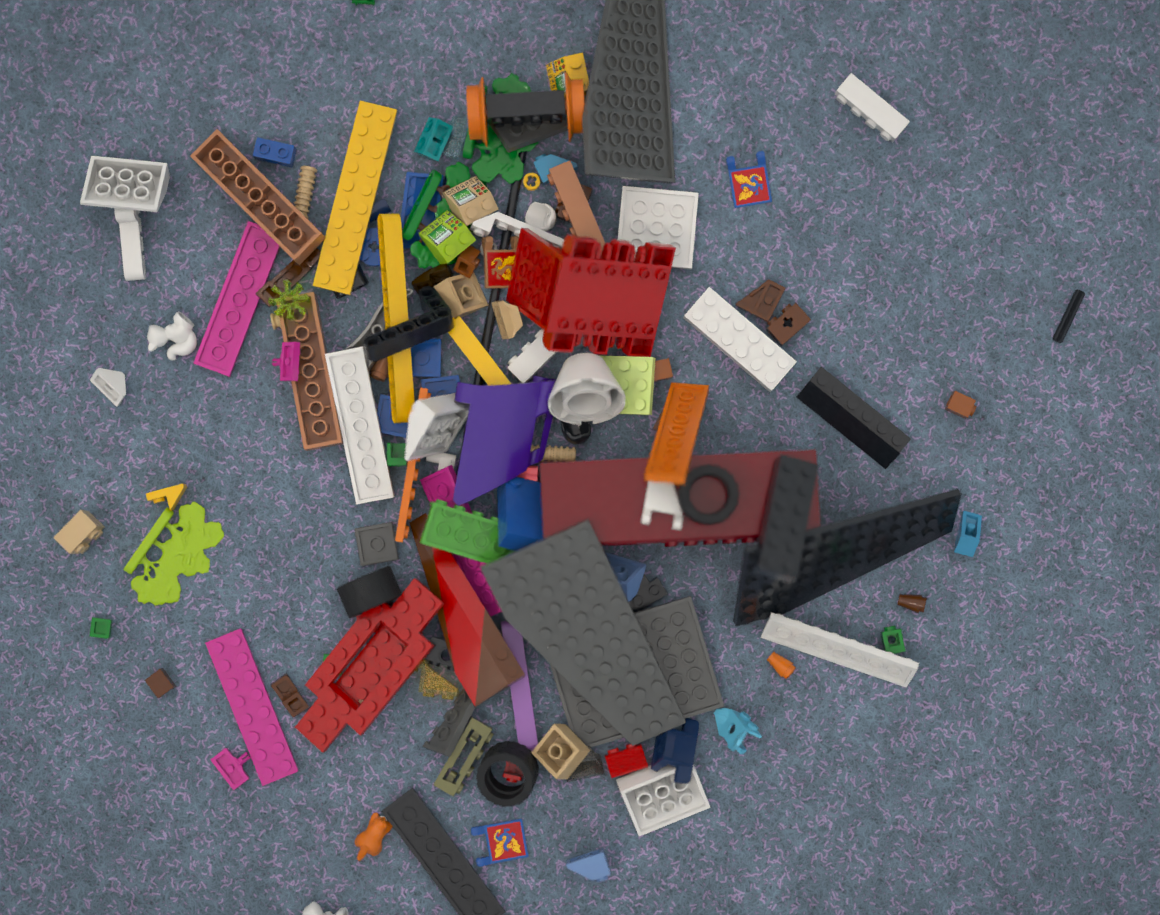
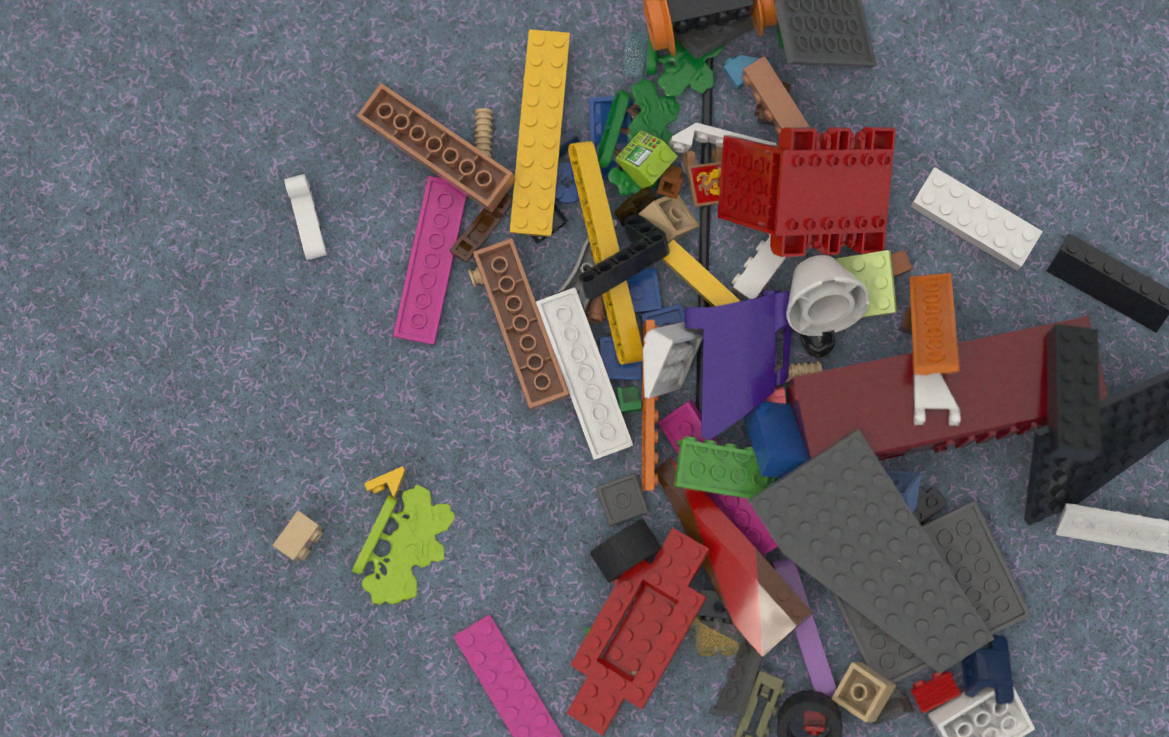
camera: 10 degrees left, 5 degrees down
white slope [80,156,170,212] -> none
green plate [89,617,113,639] -> none
white slope [90,368,126,407] -> none
reddish brown panel [145,668,177,698] -> none
white animal [147,311,197,361] -> none
blue brick [253,137,297,168] -> none
clear neon green gear [268,280,310,321] -> none
reddish brown slope [271,673,309,718] -> none
dark pink plate [272,342,300,382] -> none
teal brick [414,117,453,161] -> none
white piece [426,453,456,471] -> none
tan slope [442,176,498,226] -> none
tan slope [492,300,523,339] -> none
yellow bush [523,173,540,191] -> none
white hair [525,202,557,232] -> none
white plate [618,186,699,269] -> none
black tyre [678,464,739,525] -> none
medium azure piece [714,708,762,754] -> none
flag [726,151,772,208] -> none
reddish brown wing [735,279,786,322] -> none
reddish brown brick [766,303,811,346] -> none
orange cone [767,652,796,679] -> none

